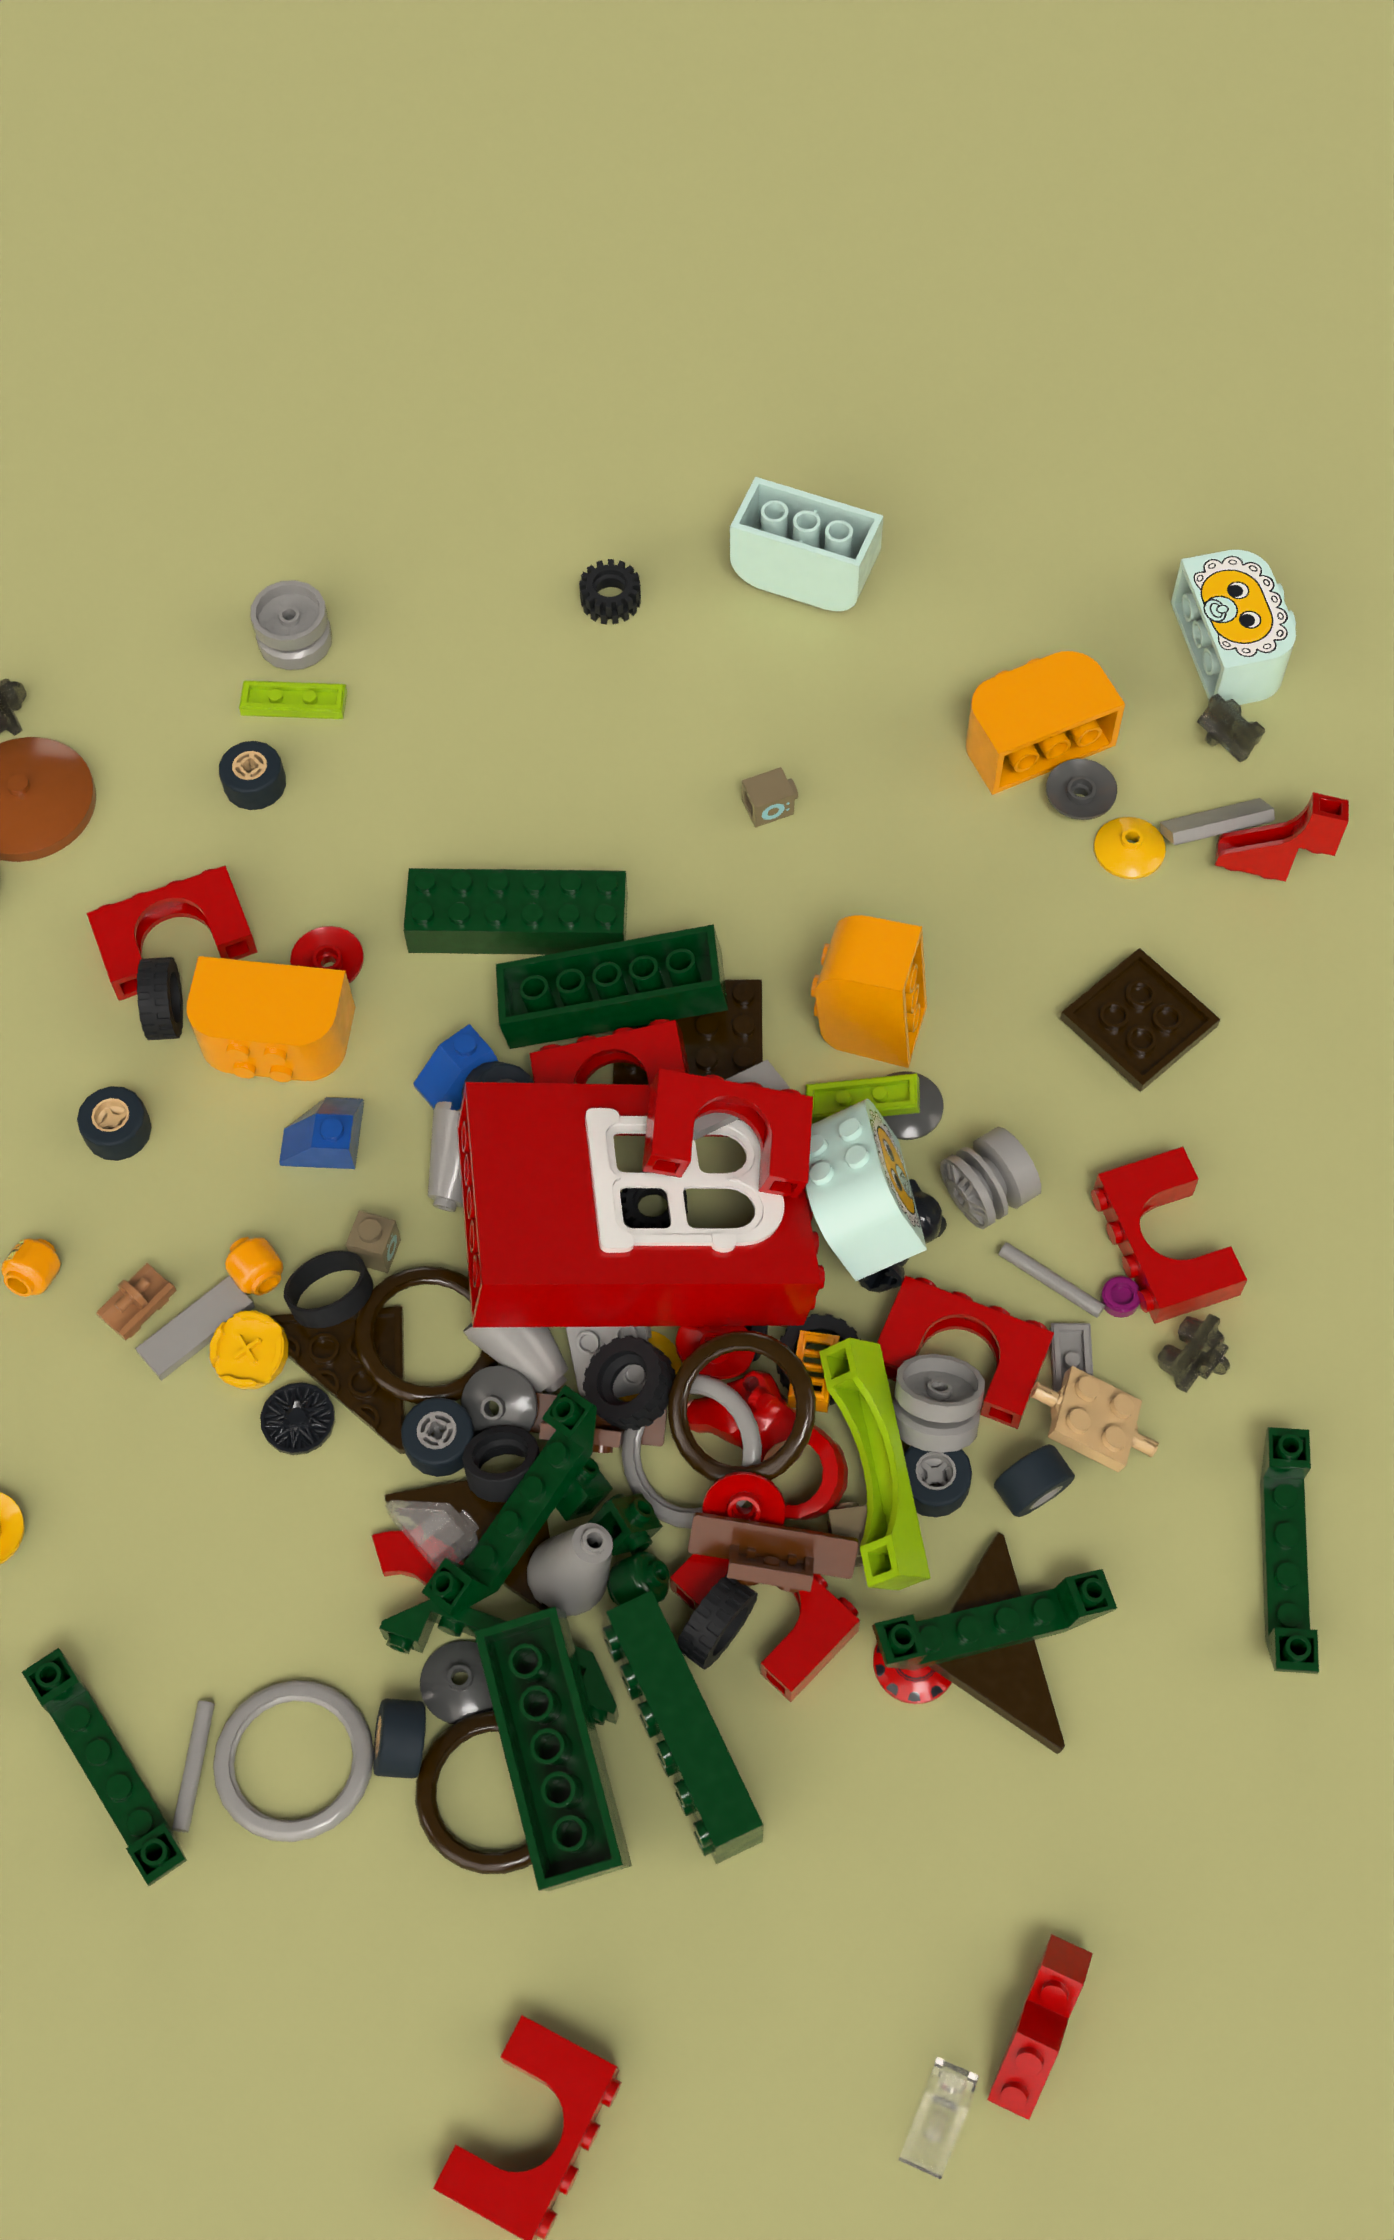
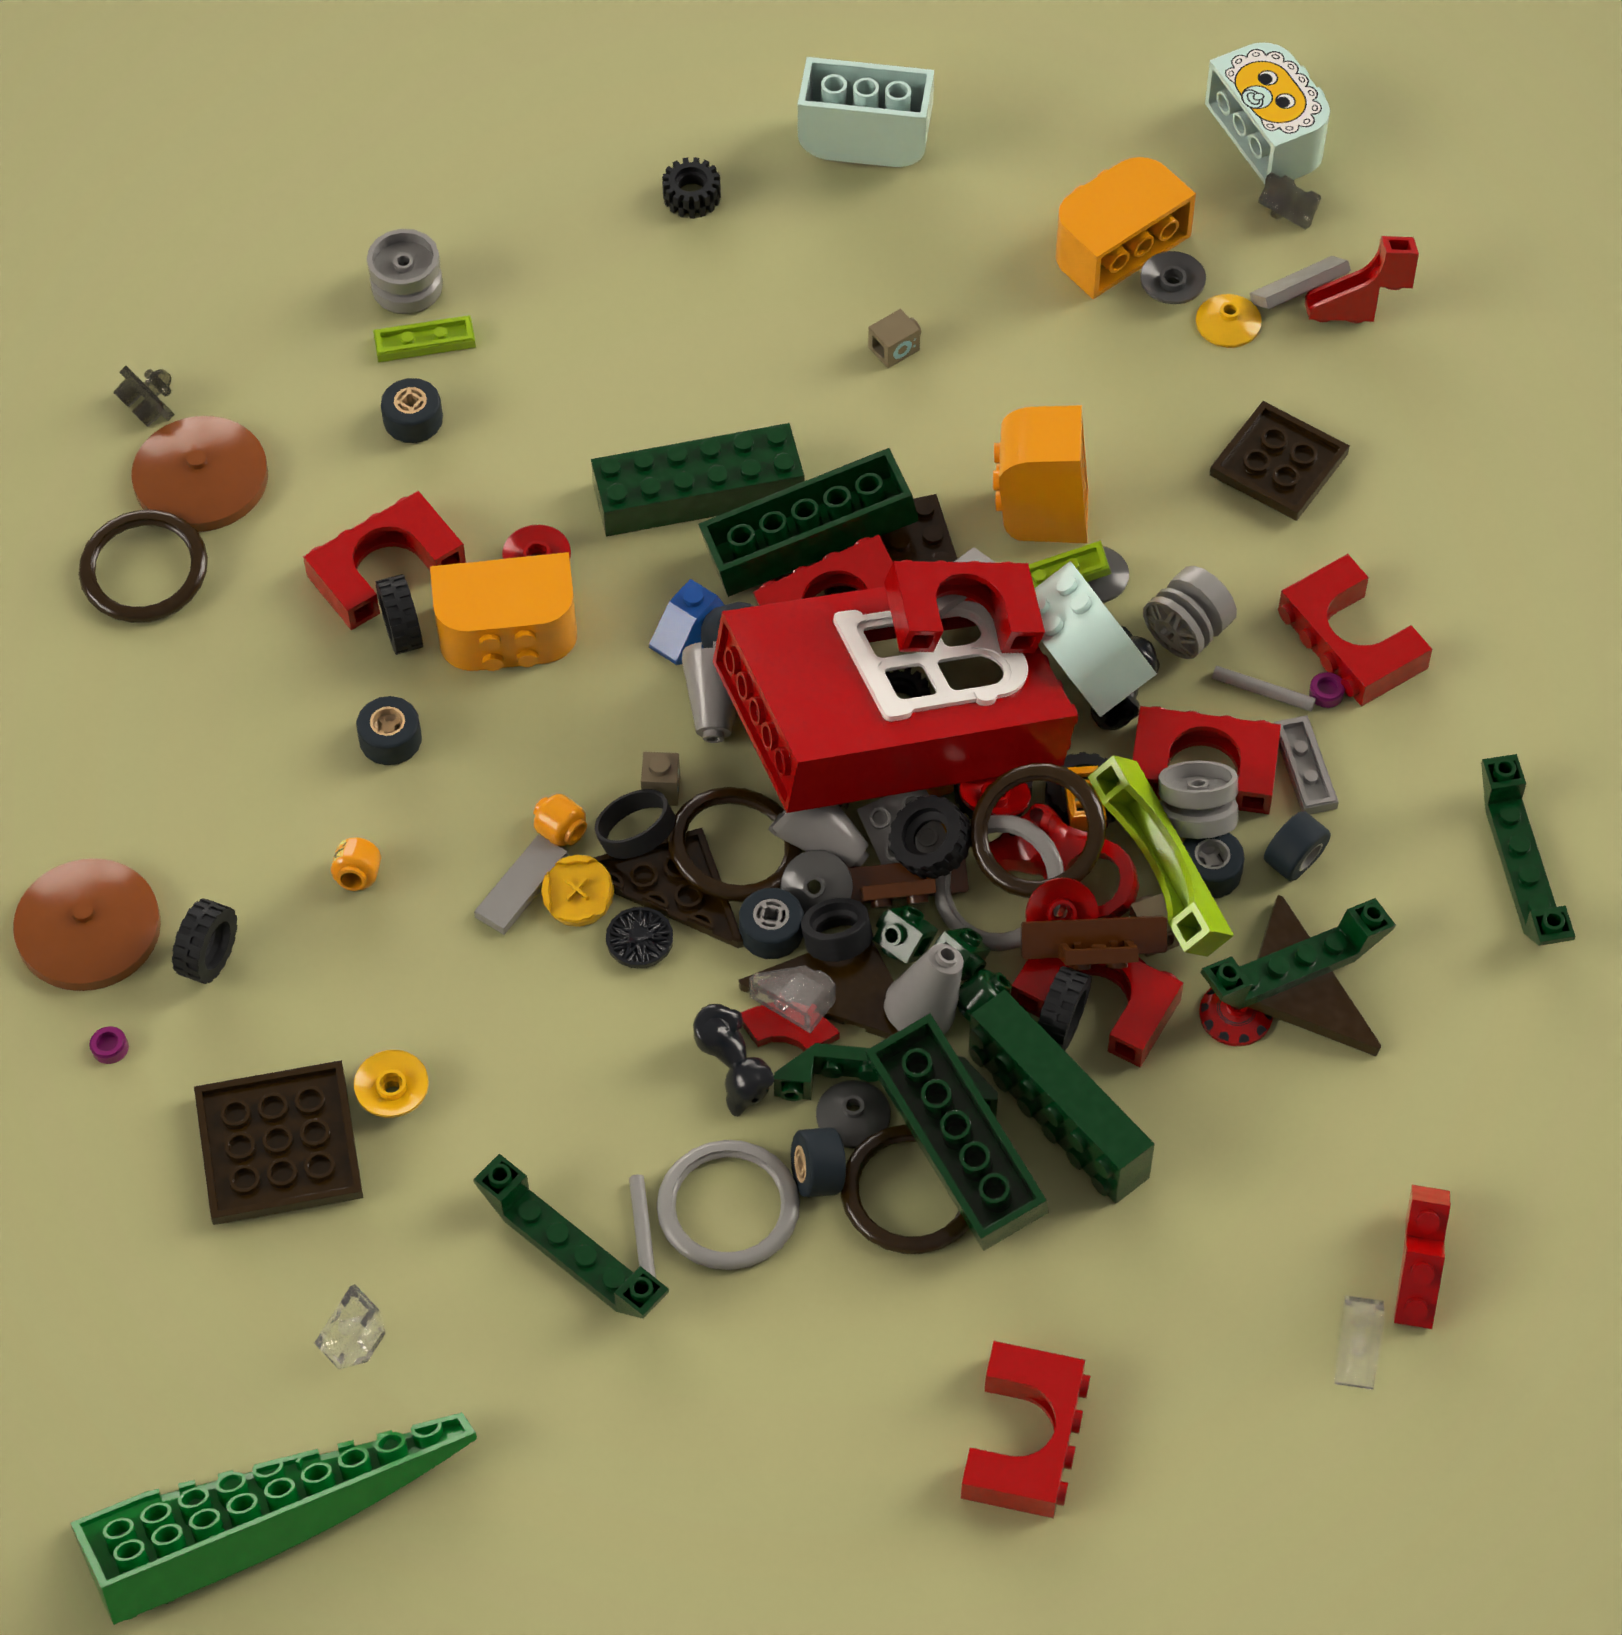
camera: 15 degrees left, 5 degrees down
medium nougat hips [96,1263,177,1341] -> none
blue slope [279,1097,364,1169] -> none
dark green slope [422,1385,597,1616] -> none
tan plate [1030,1366,1159,1473] -> none
clear smoke hips [1157,1313,1230,1393] -> none
none -> black animal [693,1004,774,1116]

